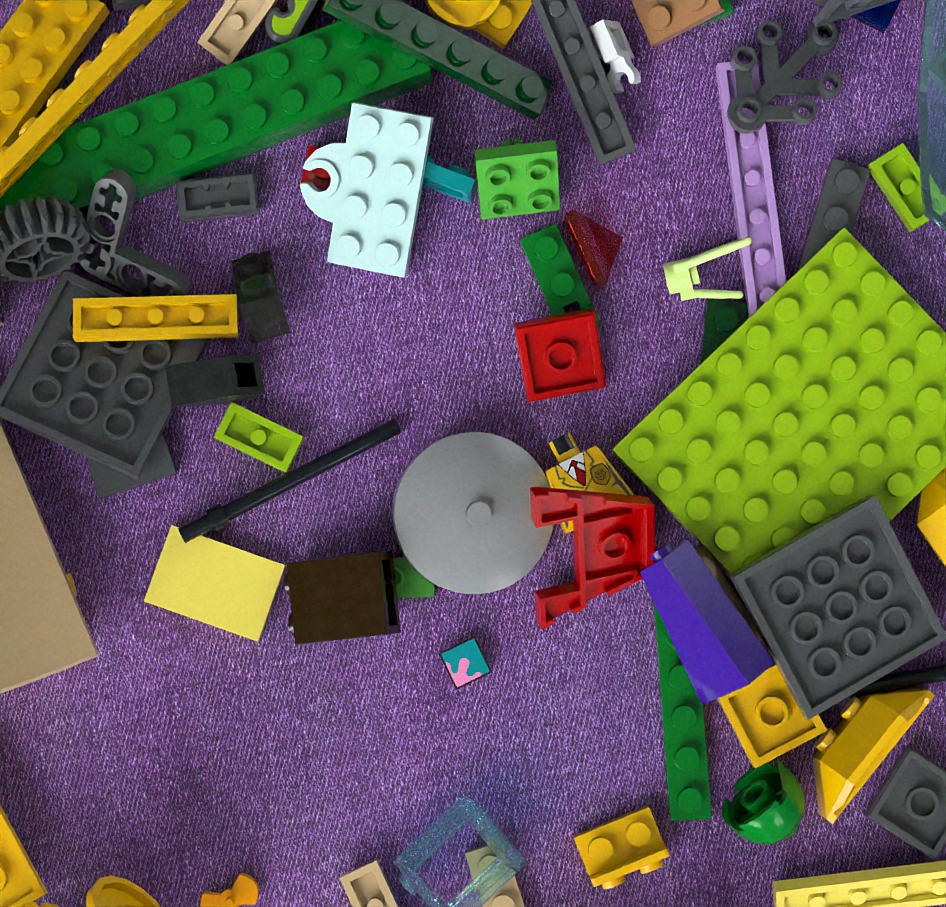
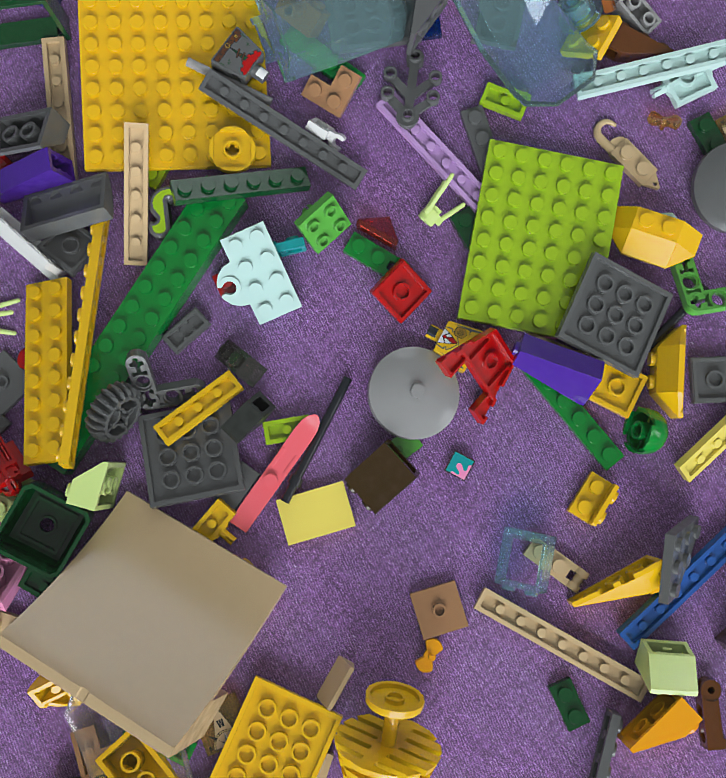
camera: 40 degrees left, 0 degrees up
none -> yellow plate [192,497,237,546]
none -> coral piece [230,414,320,533]
none -> tan slope [317,656,354,711]
none -> medium nougat plate [409,580,469,640]

